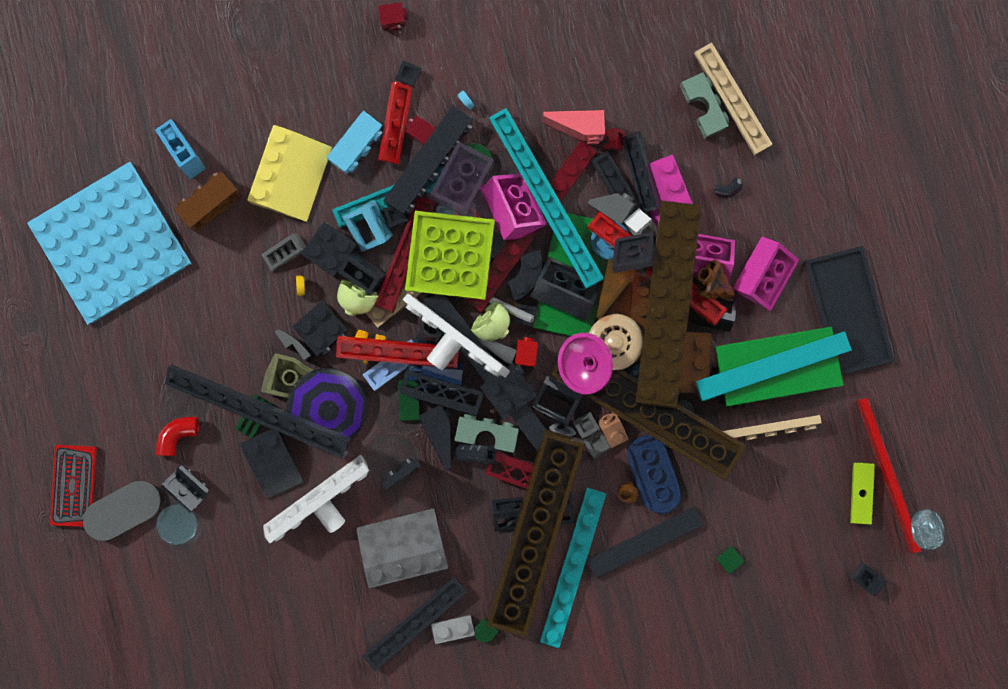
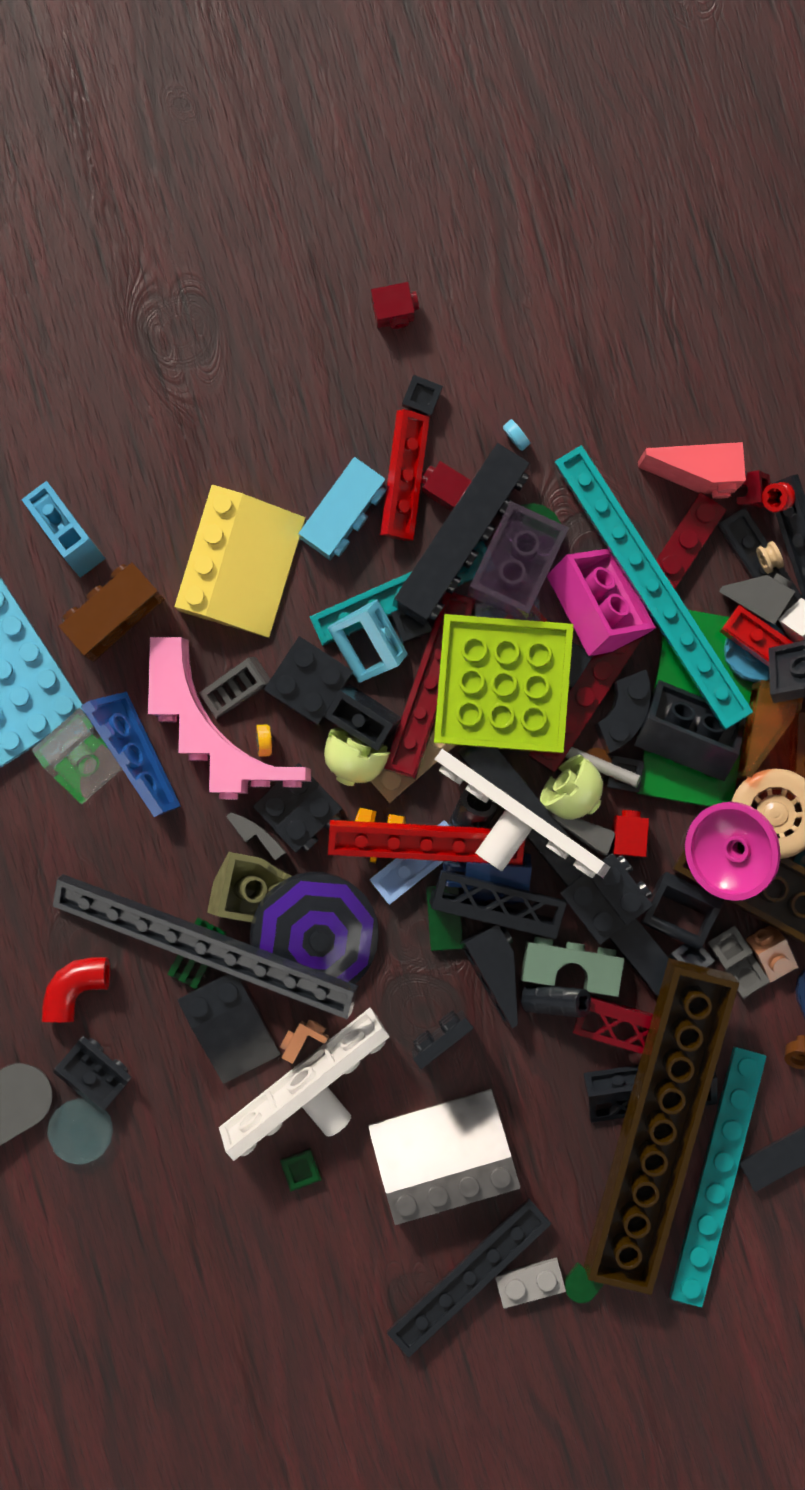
camera: 10 degrees left, 0 degrees up
none -> clear slope [32,708,122,804]
none -> blue wing [81,692,181,817]
none -> bright pink arch [148,637,311,800]
none -> nougat bracket [279,1019,329,1064]
none -> dark green tile [280,1148,321,1191]
none -> tan bush [756,541,784,574]
none -> red bush [762,482,795,512]

